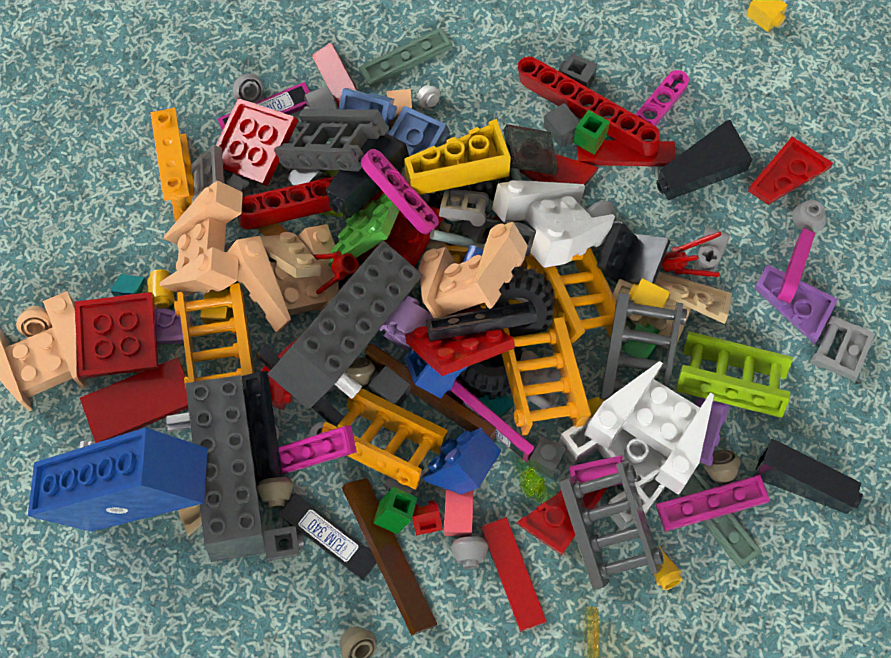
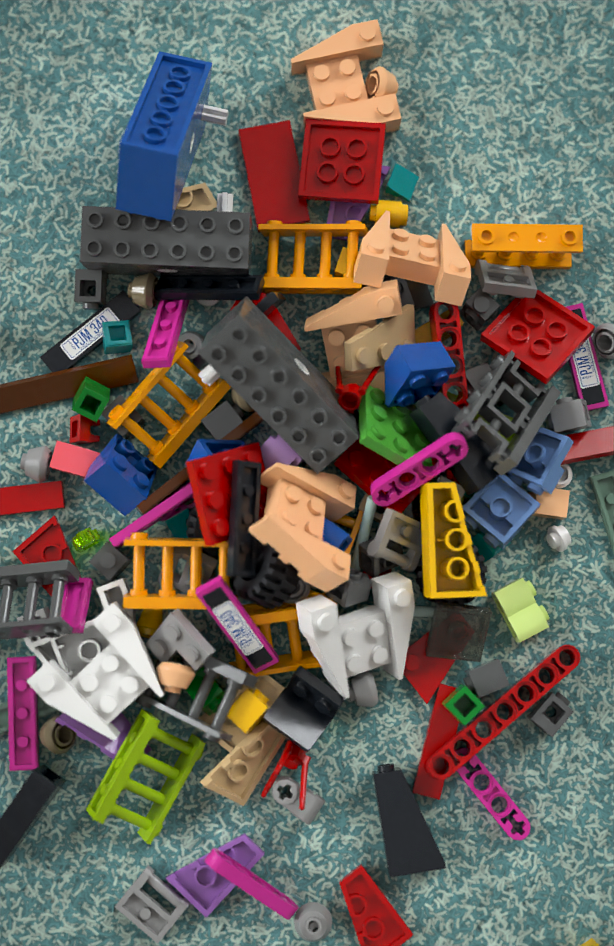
camera: 95 degrees right, 15 degrees up
none -> teal slope [102,320,133,354]
none -> light grey plate [145,608,215,671]
none -> light nougat cone [157,662,195,694]
none -> tile [196,575,279,674]
none -> blue slope [385,341,456,407]
none -> yellowish green brick [491,578,550,643]

